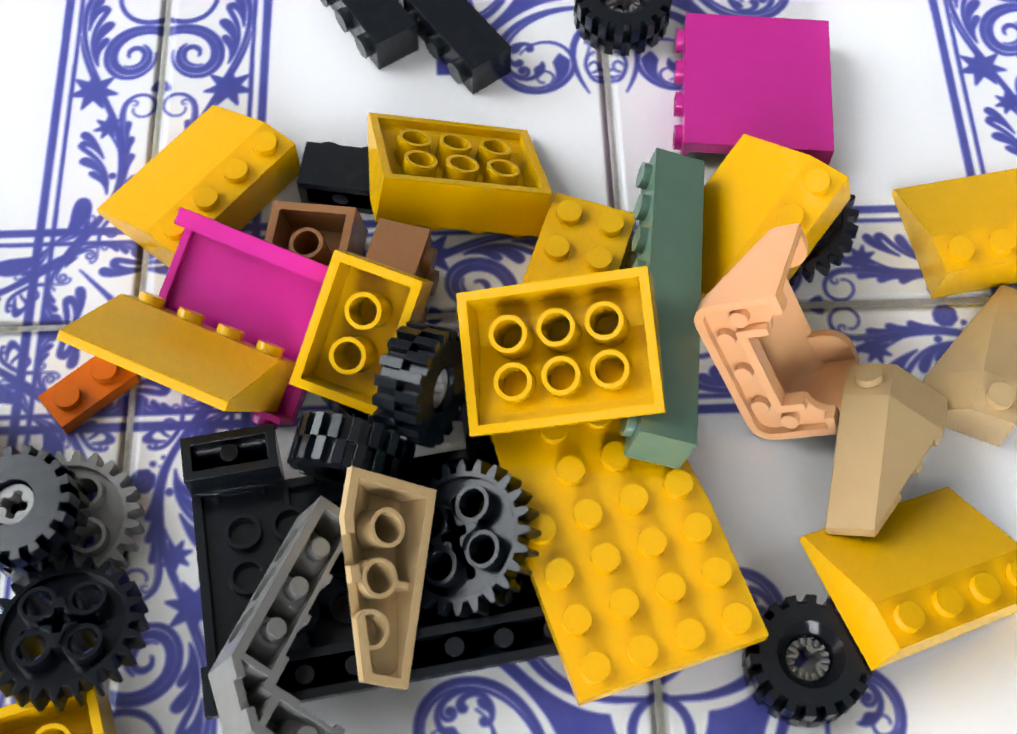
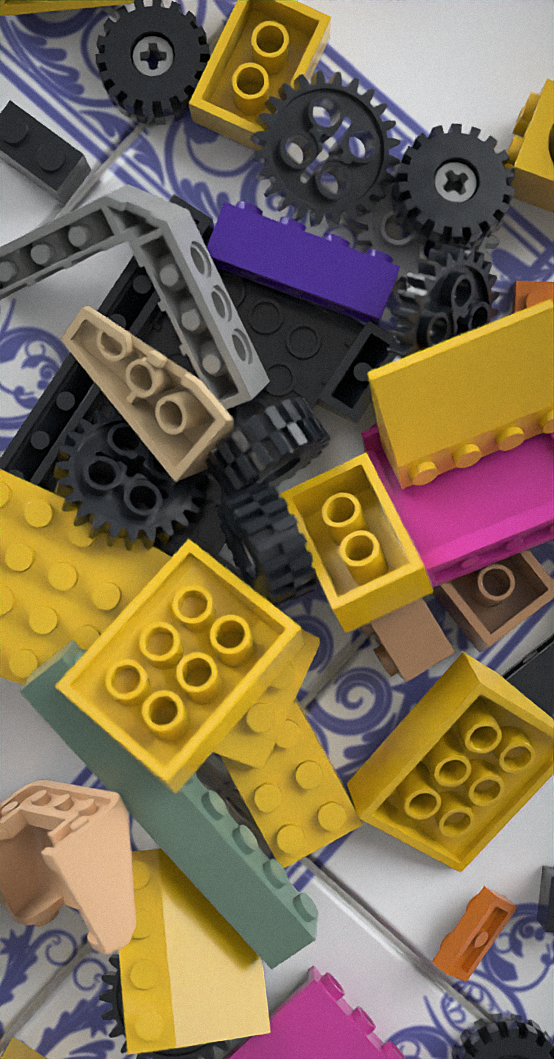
camera: 135 degrees right, 25 degrees up
none -> dark purple brick [207,201,400,326]
none -> black gear [388,244,500,363]
none -> orange plate [432,886,518,982]

